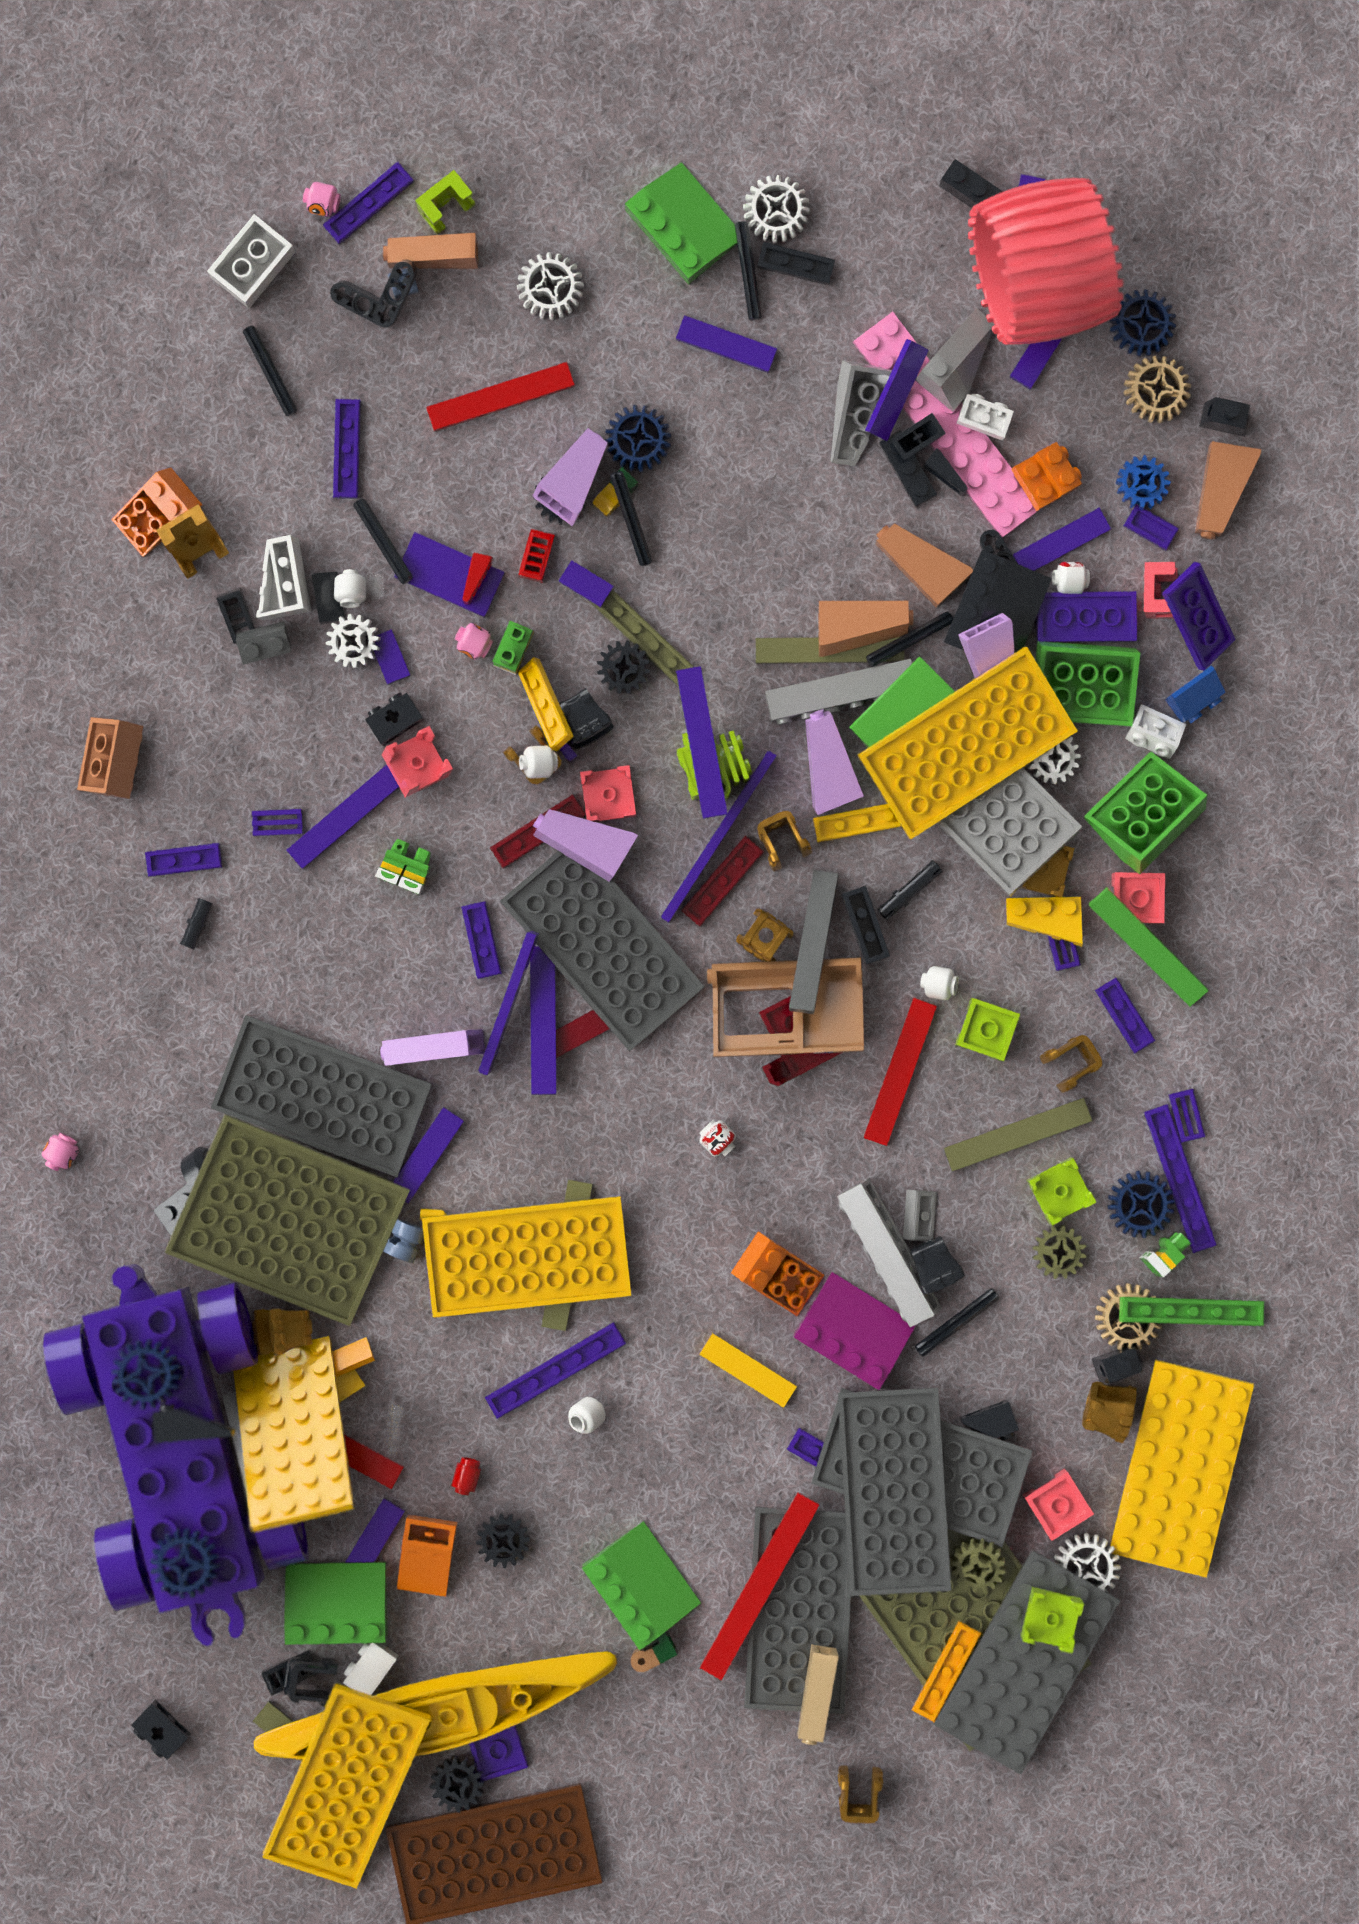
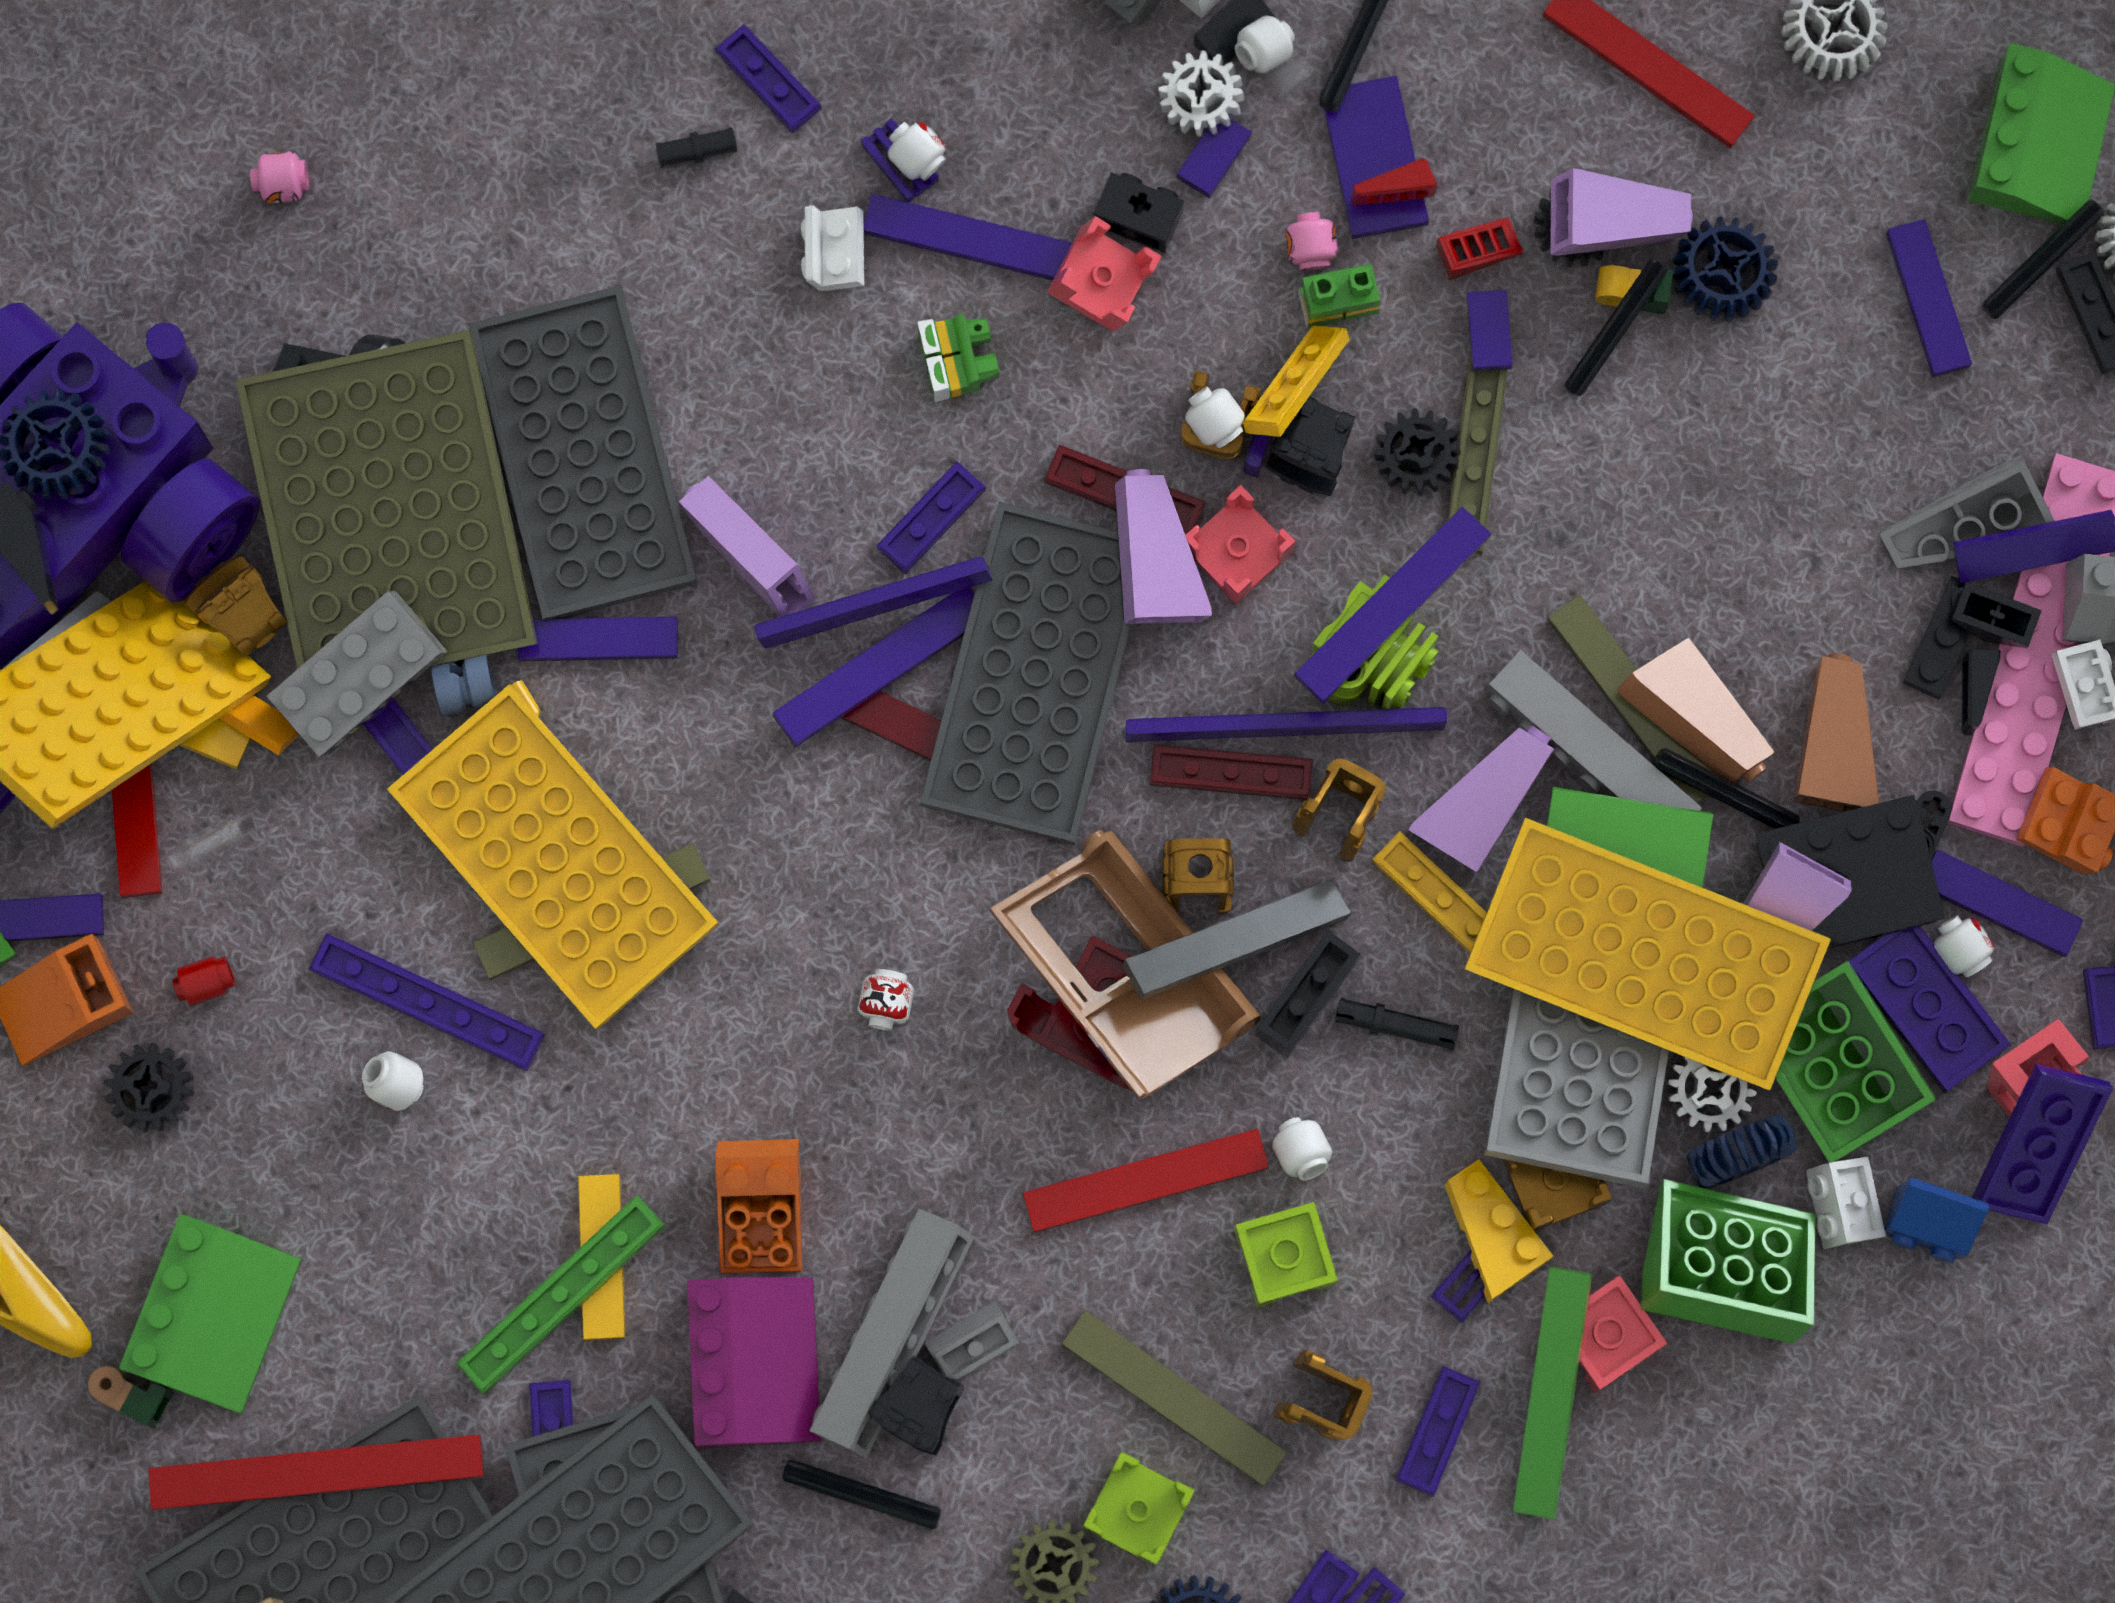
camera: 50 degrees right, 10 degrees down
none -> light grey brick [267,591,448,757]
none -> dark purple tile [364,699,433,775]
none -> bright green tile [456,1195,666,1394]
none -> white bracket [801,206,864,291]
none -> white head [888,122,946,181]
none -> dark blue gear [1687,1115,1798,1189]

